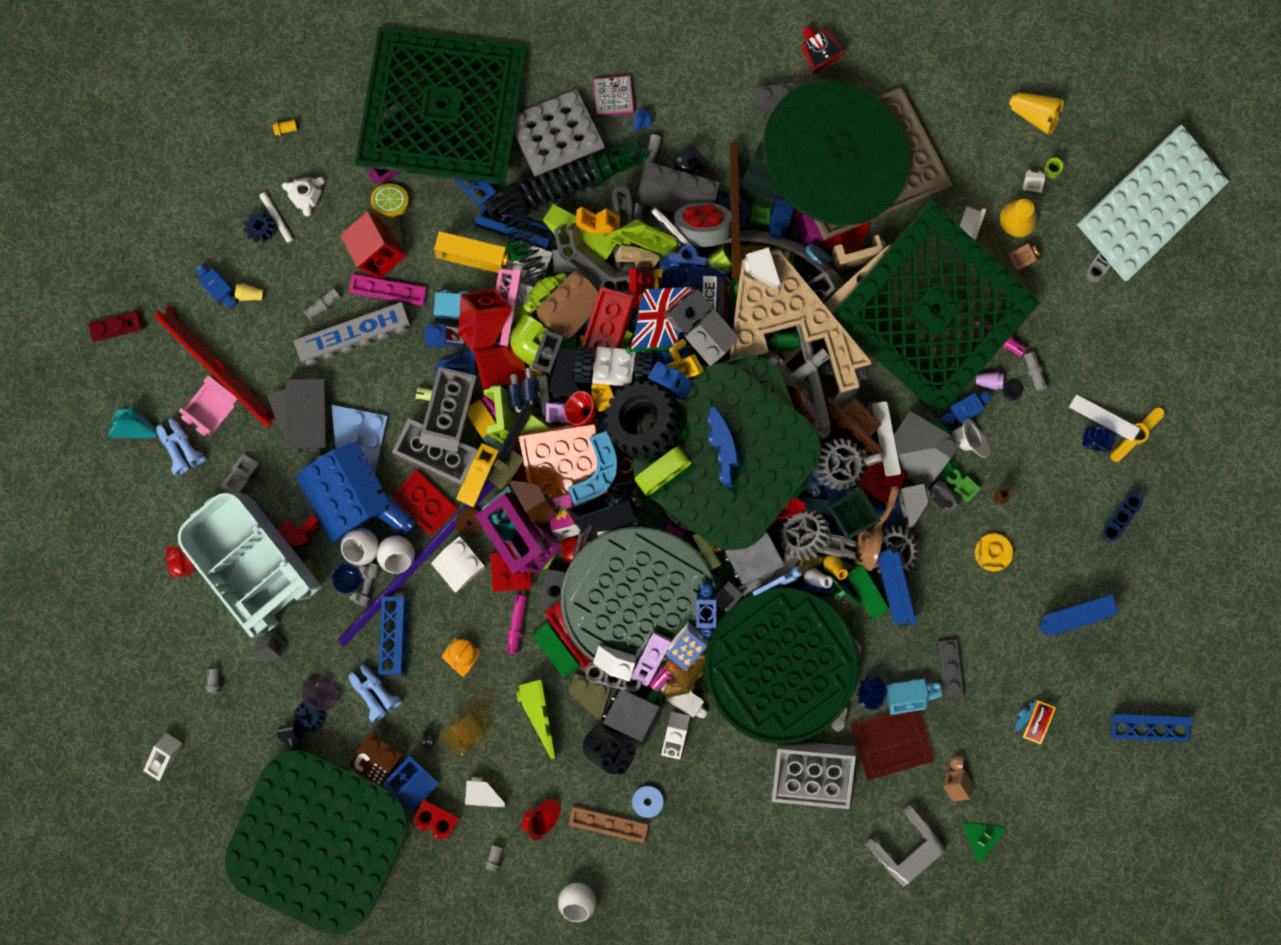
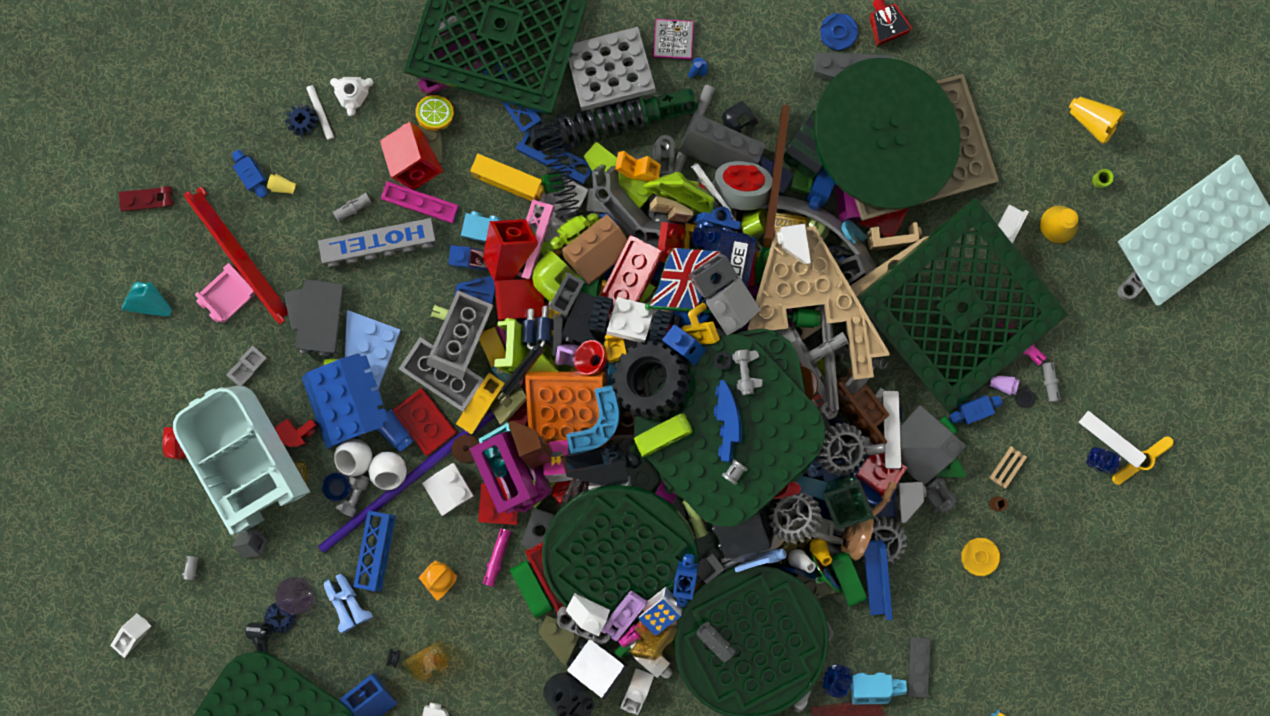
camera: 10 degrees right, 5 degrees up
light blue piece [156,418,206,476] -> none
yellow pin [273,119,297,136] -> none
reddish brown slope [349,732,403,786] -> none
lime wedge [516,680,555,760] -> none
bright green plate [946,469,981,503] -> none
white piece [952,418,991,458] -> none
medium nougat bracket [1009,243,1041,271] -> none
white tile [1023,170,1045,193] -> none
blue piece [1039,595,1118,637] -> none
dark blue beam [1101,492,1143,542] -> none
none -> dark grey axle [696,622,735,662]
none -> black bush [714,351,733,370]
none -> light grey bush [722,459,748,486]
none -> light grey piece [732,350,763,395]
none -> blue tile [820,13,858,51]
none -> tan tile [989,446,1027,489]

